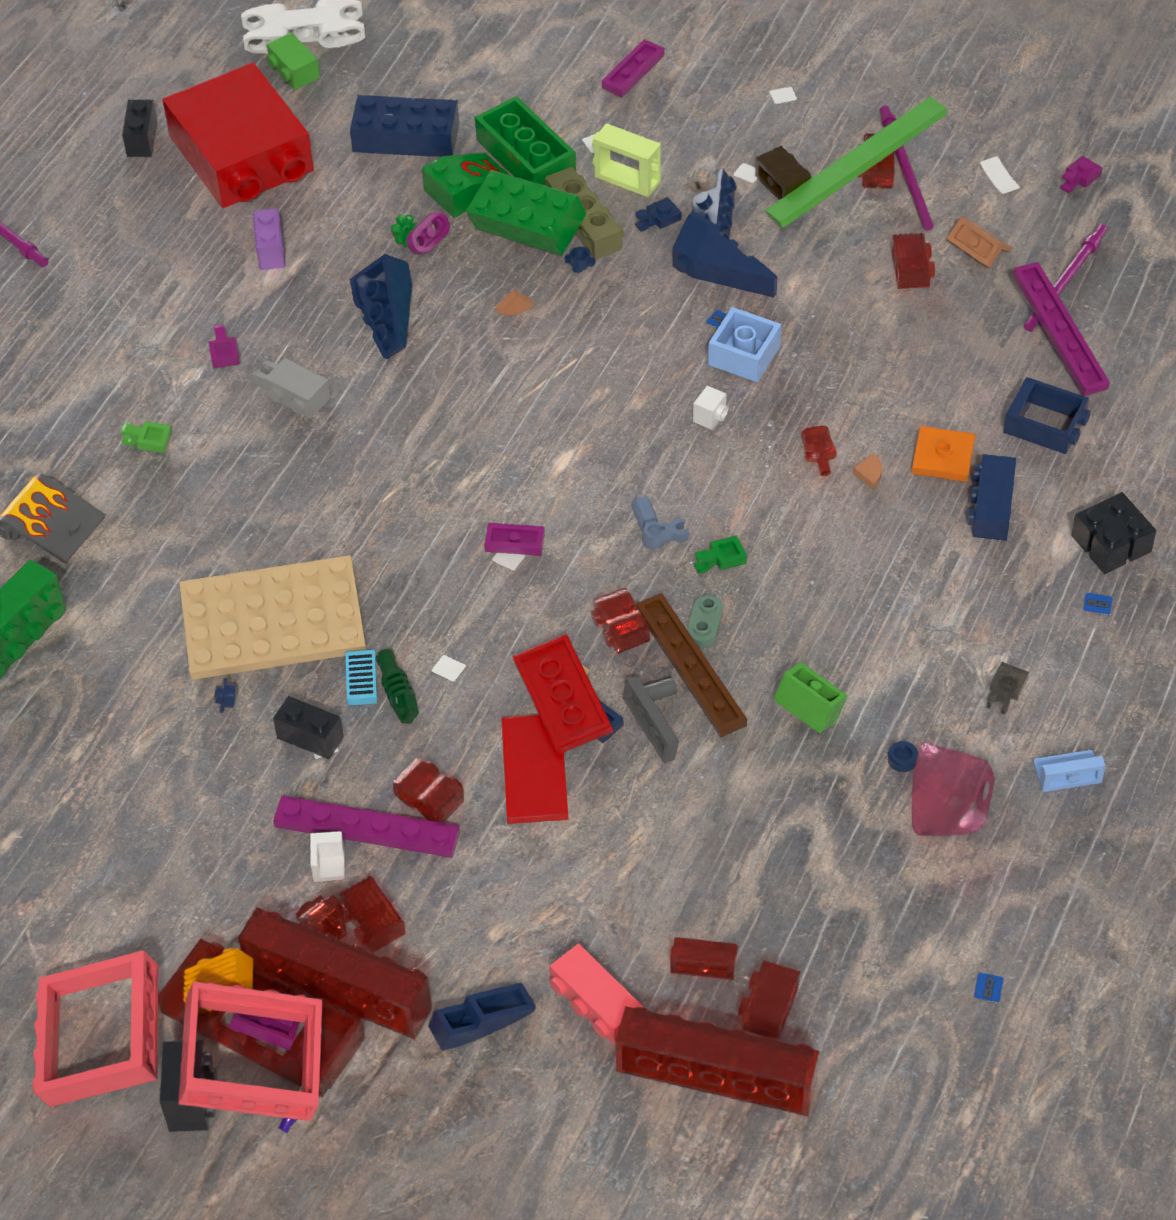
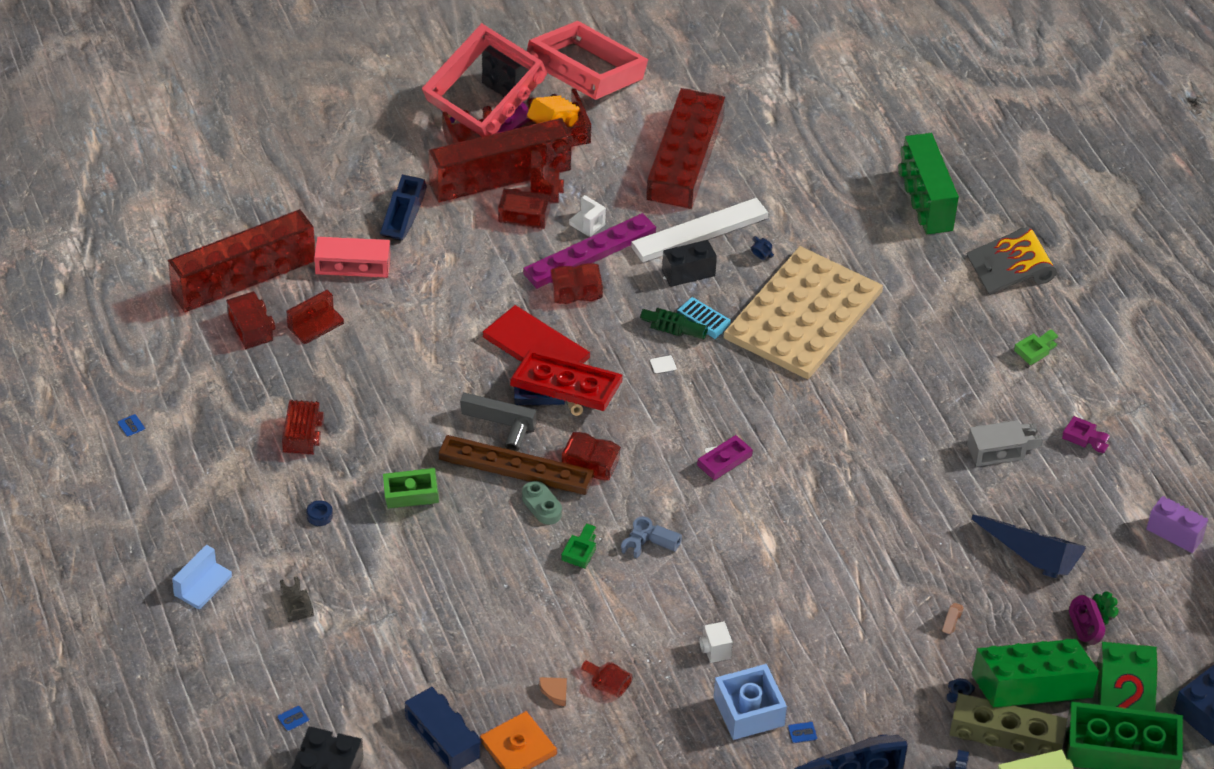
camera: 130 degrees right, 5 degrees down
clear pink piece [912,742,994,836] -> none
none -> clear red brick [282,399,324,455]
none -> white tile [631,198,768,262]
none -> clear red brick [646,88,725,209]

